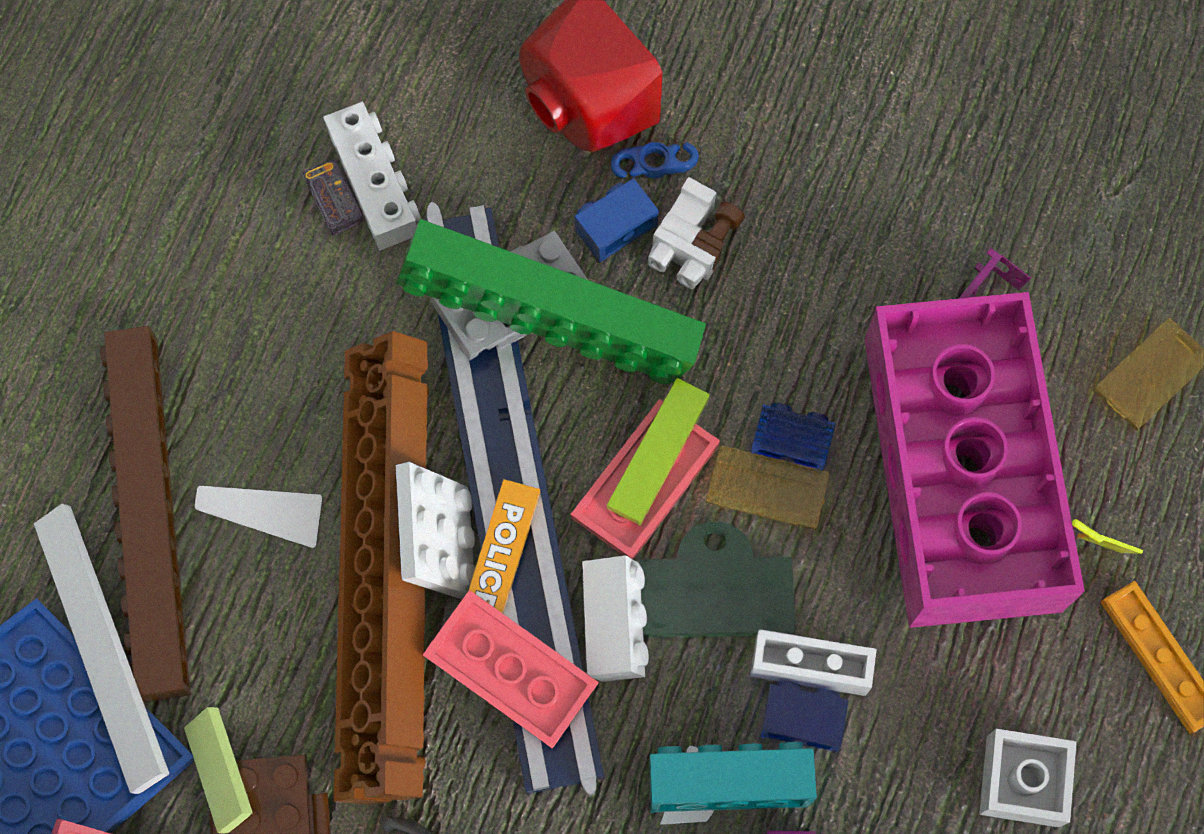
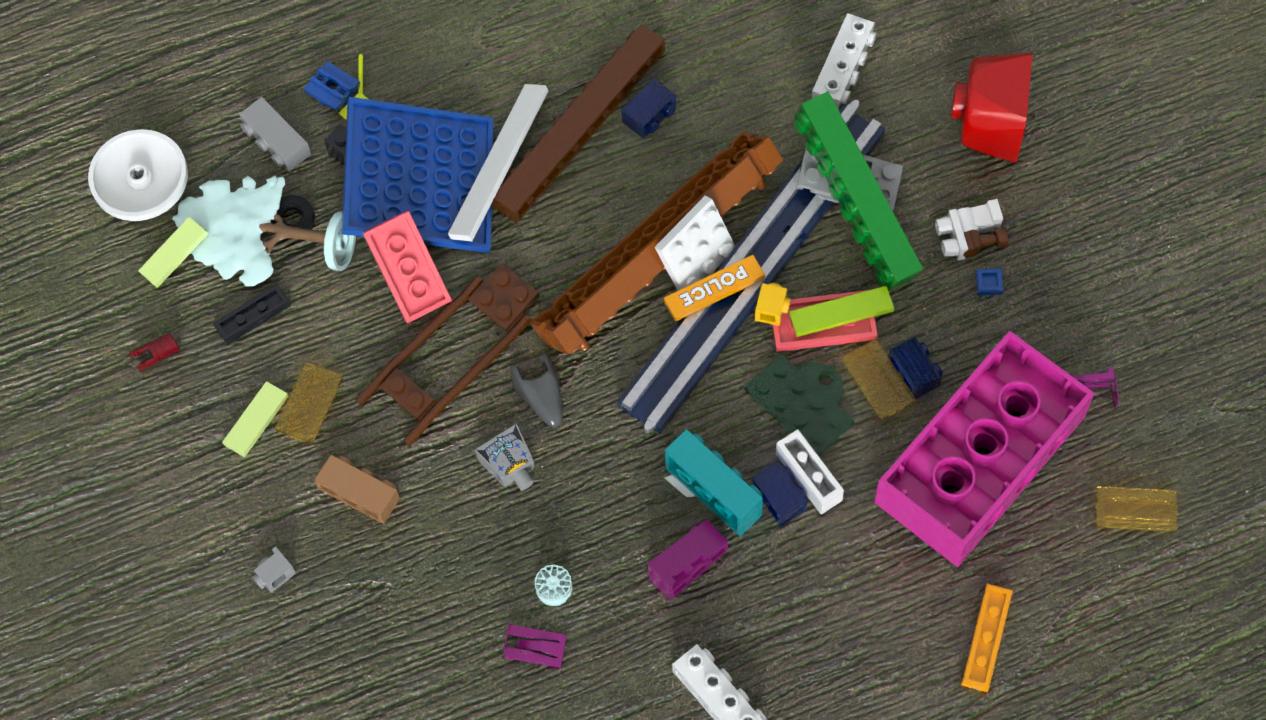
camera: 50 degrees right, 5 degrees down
yellowish green tile [184,707,253,833] -> none
white sticker [194,486,322,548] -> none
clear purple tile [302,158,365,236] -> none
coral plate [423,590,599,749] -> none
blue brick [574,178,659,263] -> none
white brick [582,555,649,682] -> none
blue piece [610,142,699,179] -> none
white brick [979,729,1077,827] -> none
neon yellow piece [1072,519,1143,554] -> none
none -> clear blue brick [621,79,676,139]
none -> yellow brick [755,283,791,326]
none -> blue tile [975,268,1004,296]

